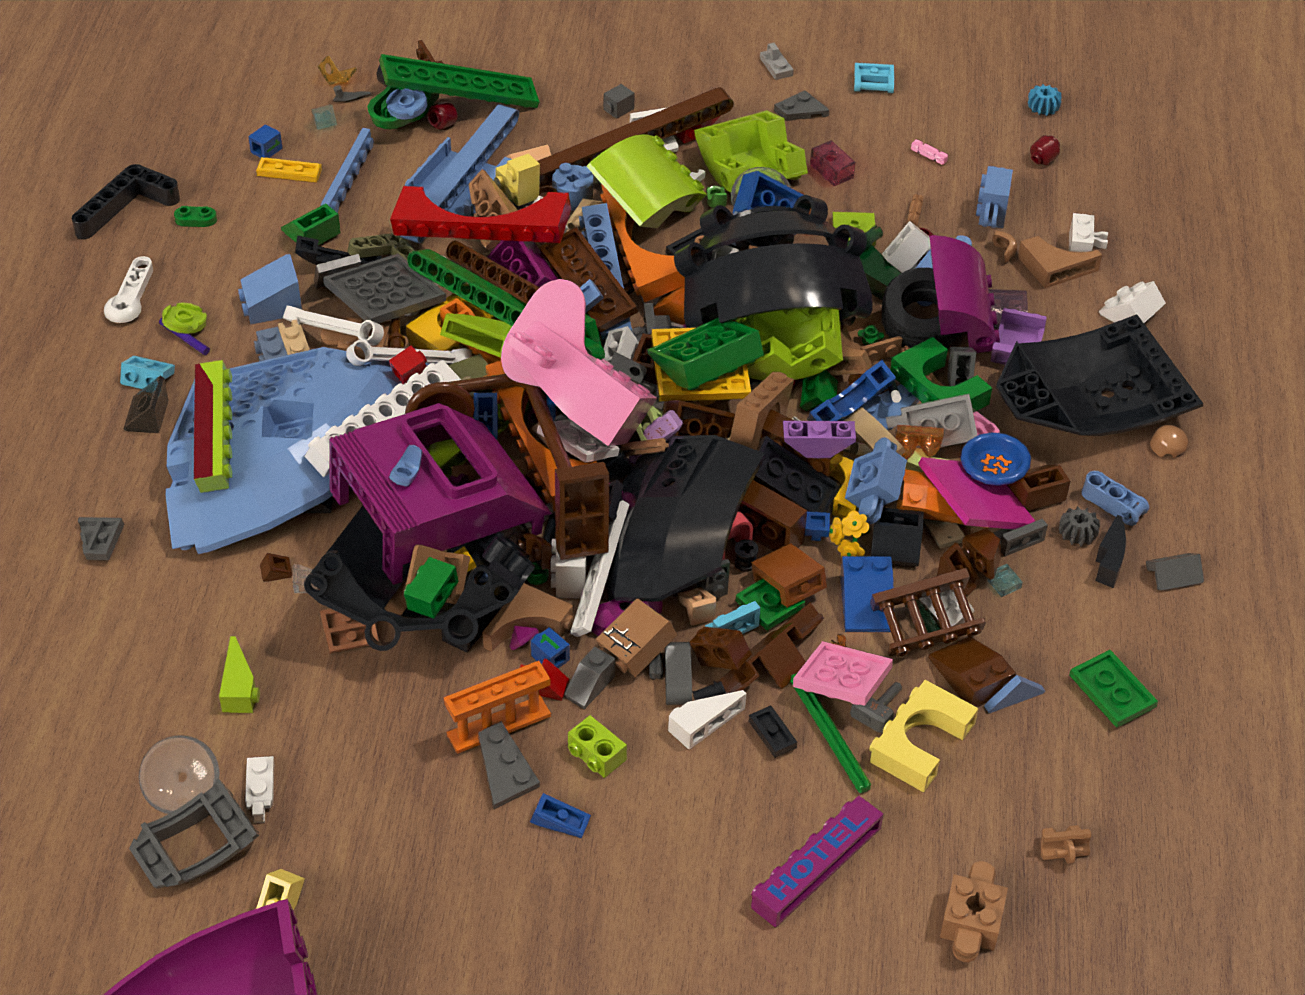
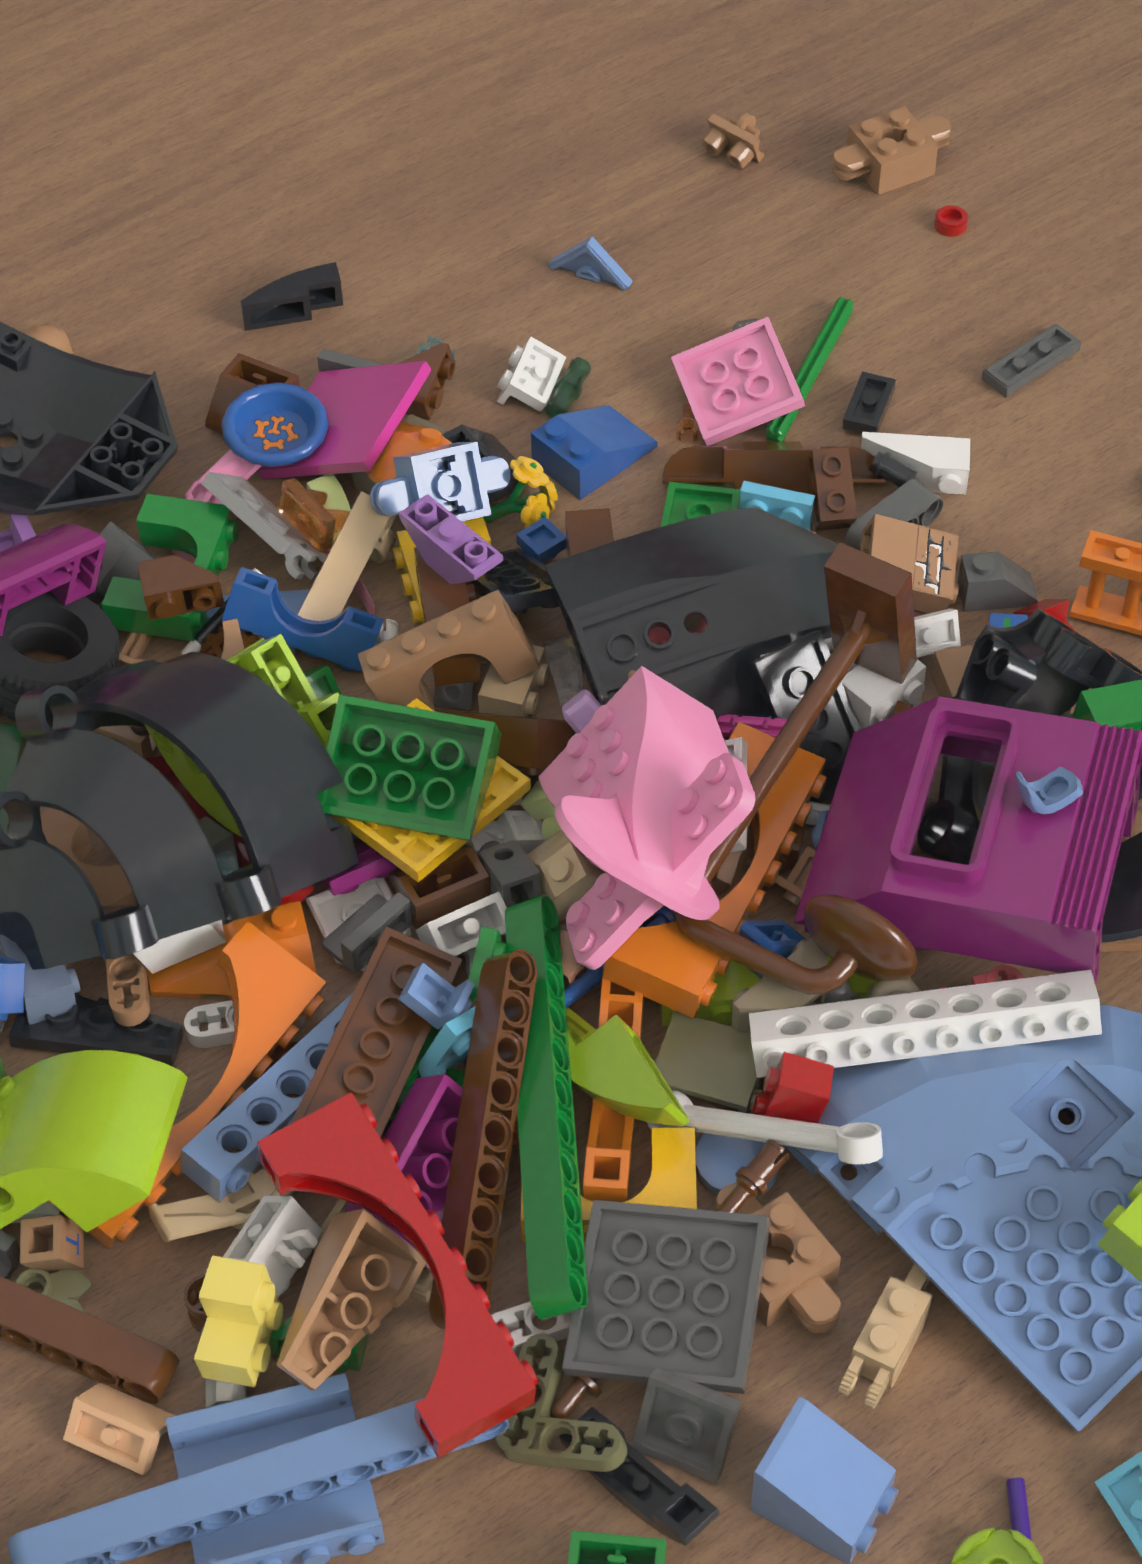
camera: 130 degrees left, 5 degrees up
sand blue brick [253,327,287,362] -> none
white piece [283,305,384,346] -> none
medium blue brick [552,163,593,211] -> none
lime brick [568,715,627,778] -> none
dark orange panel [751,543,827,607] -> none
magenta brick [751,796,883,928] -> none
light yellow arch [869,680,978,792] -> none
reddish brown fence [870,568,986,657] -> none
reddish brown slope [928,637,1016,707] -> none
reddish brown slope [937,542,982,596] -> none
dark grey gear [1059,506,1100,547] -> none
green plate [1069,650,1158,728] -> none
medium blue piece [1082,471,1149,526] -> none
dark grey panel [1146,553,1204,591] -> none
none -> reddish brown slope [138,555,225,621]
none -> red tile [934,205,968,237]
none -> dark grey tile [981,323,1081,398]

